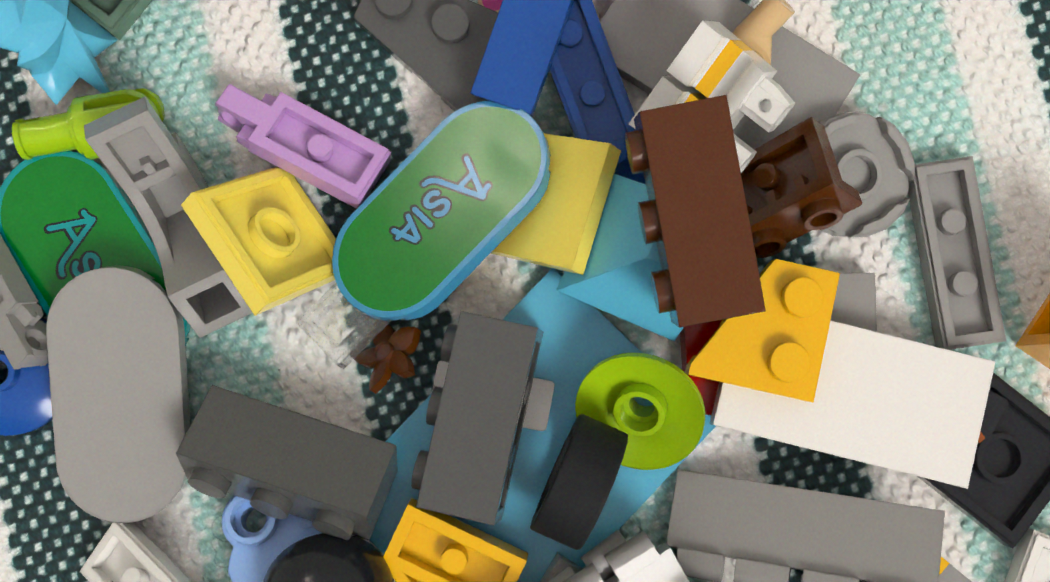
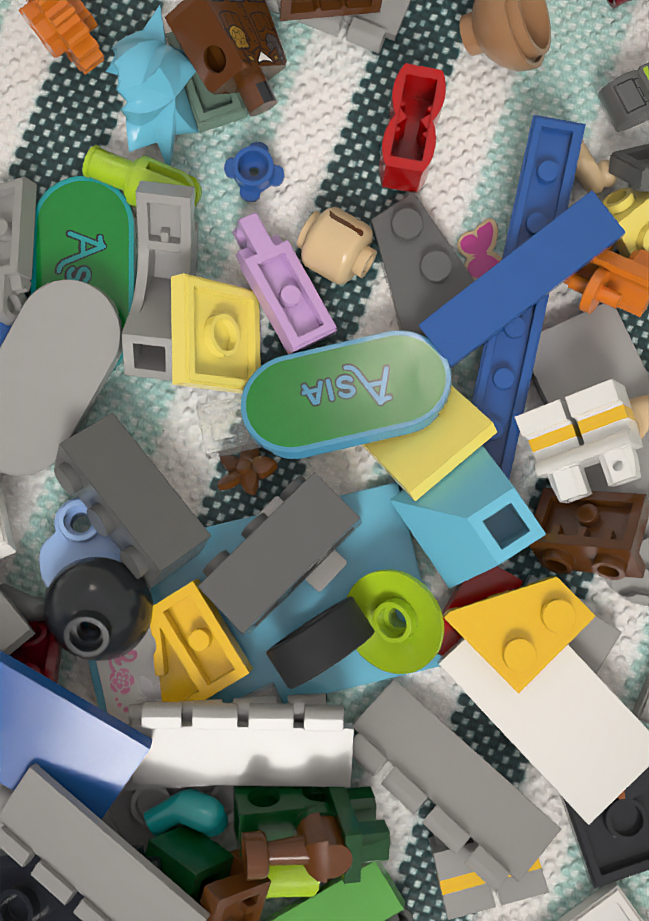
camera: 35 degrees right, 0 degrees up
reddish brown brick [625,95,766,328] -> none
none -> blue plate [224,142,285,202]
none -> tan head [297,207,377,285]

